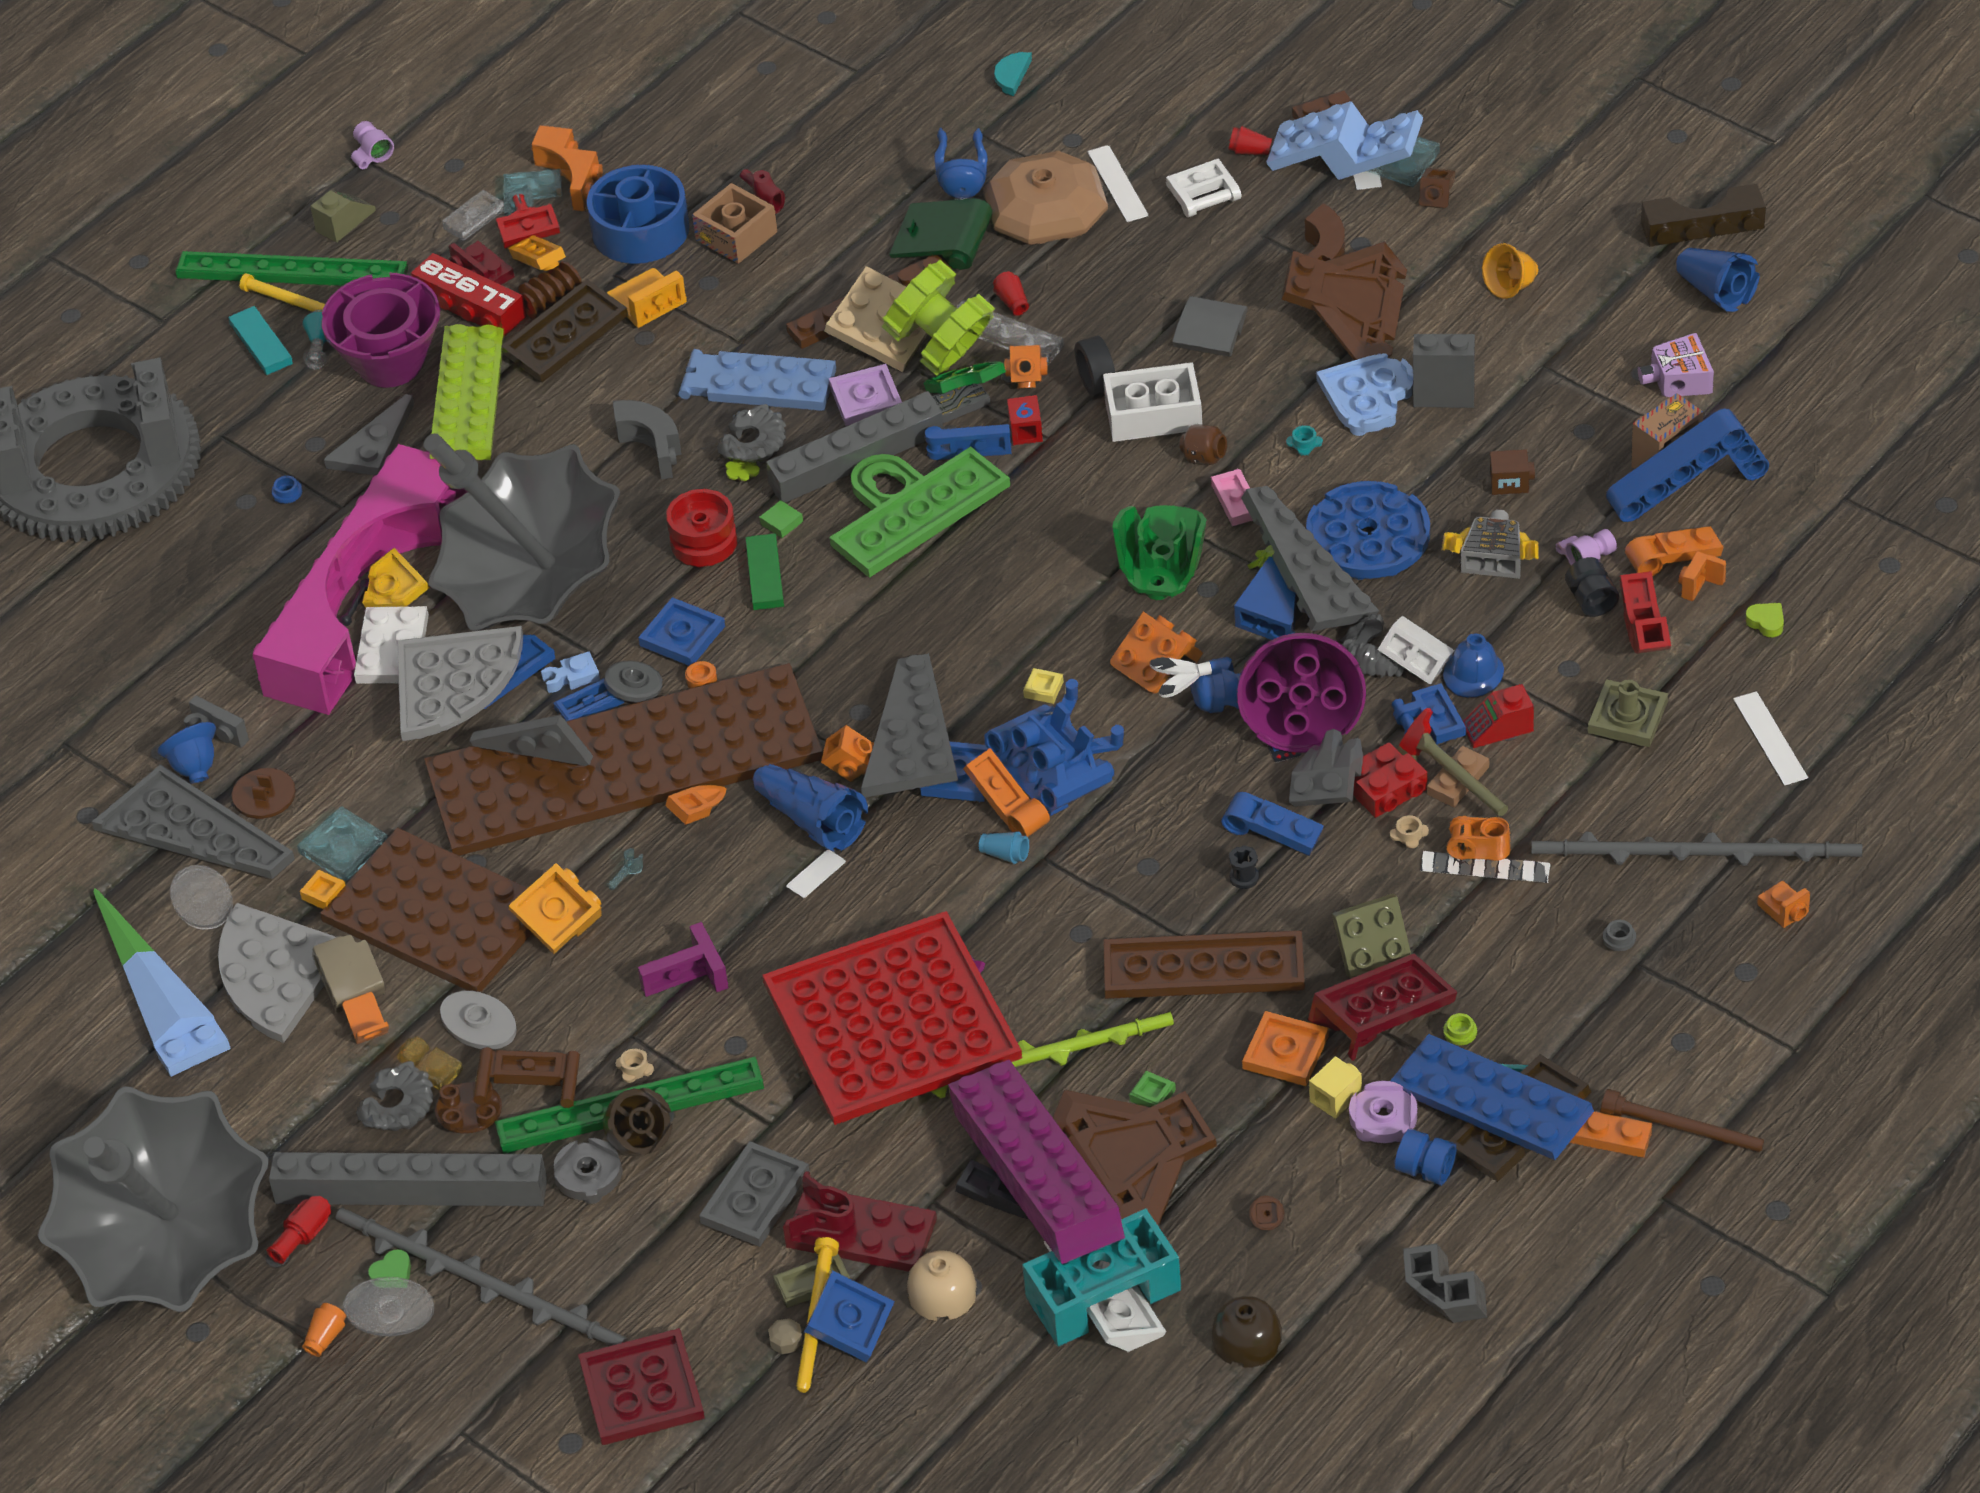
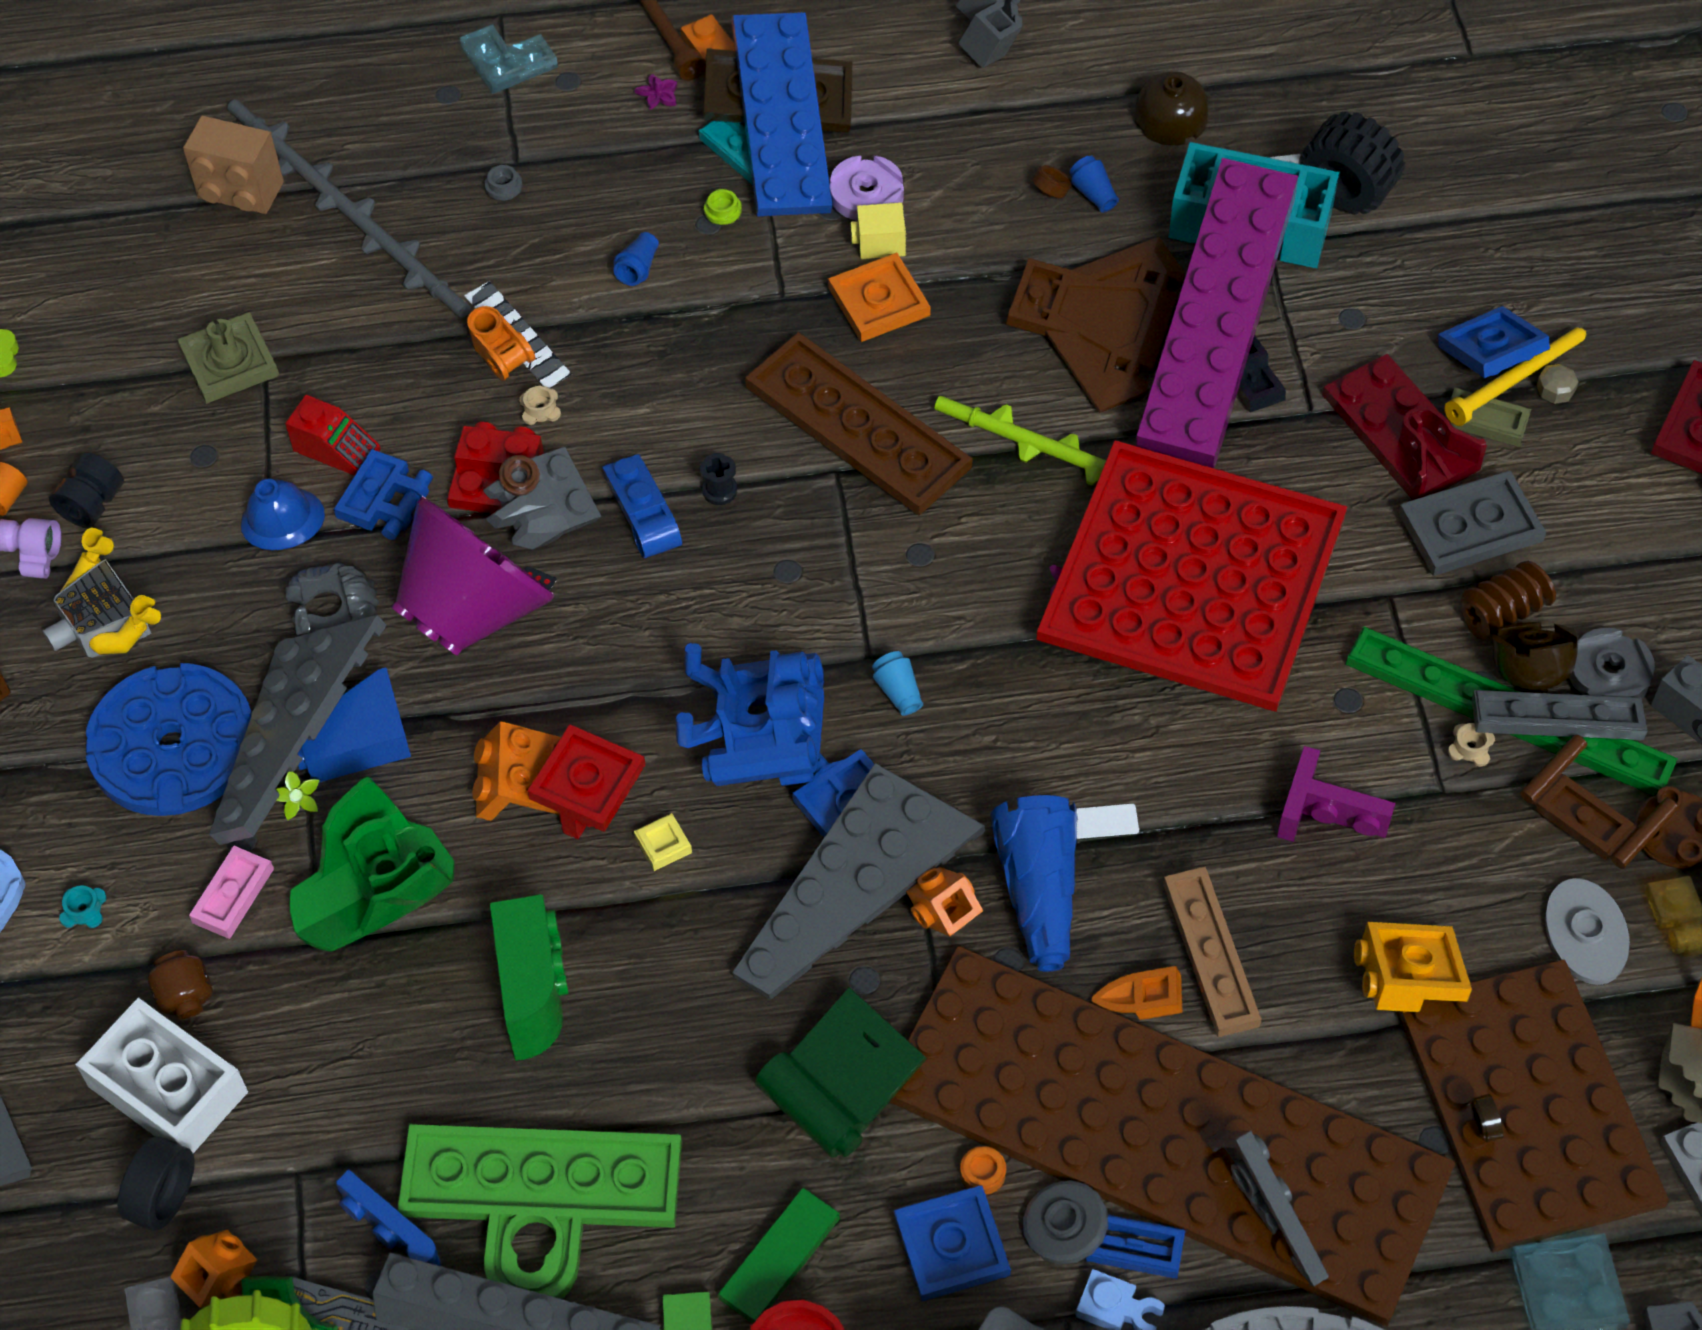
camera: 140 degrees left, 10 degrees up
light orange plate [300,870,345,909] -> none
clear light blue hand [607,848,643,890] -> none
tan cylinder [907,1250,977,1321] -> none
orange plate [963,748,1050,837] -> none
red brick [1007,395,1043,445] -> none
bright green tile [1129,1071,1176,1107] -> none
hair [1150,657,1240,713] -> none
dark red plate [1308,953,1457,1061] -> none
olive plate [1331,894,1411,978] -> none
white hinge [1377,616,1455,684] -> none
blue wheel [1395,1128,1456,1186] -> none
olive piece [1397,708,1508,816] -> none
medium nougat plate [1427,746,1489,807] -> none
red arch [1619,571,1671,654] -> none
white sticker [1733,691,1808,785] -> none
orange bracket [1757,880,1810,928] -> none
none -> medium nougat brick [183,115,284,214]
none -> clear light blue plate [460,24,558,94]
none -> green brick [490,894,569,1061]
none -> reddish brown plate [499,455,540,496]
none -> red bracket [528,724,646,839]
none -> blue cone [613,232,659,286]
none -> magenta plant [635,74,677,110]
none -> dark green door [755,987,927,1158]
none -> blue cone [1069,156,1119,213]
none -> medium nougat plate [1163,867,1262,1038]
none -> black tyre [1300,111,1405,215]
none -> reddish brown piece [1460,560,1556,639]
none -> dark grey tile [1471,690,1647,740]
none -> dark brown tile [1471,1093,1503,1142]

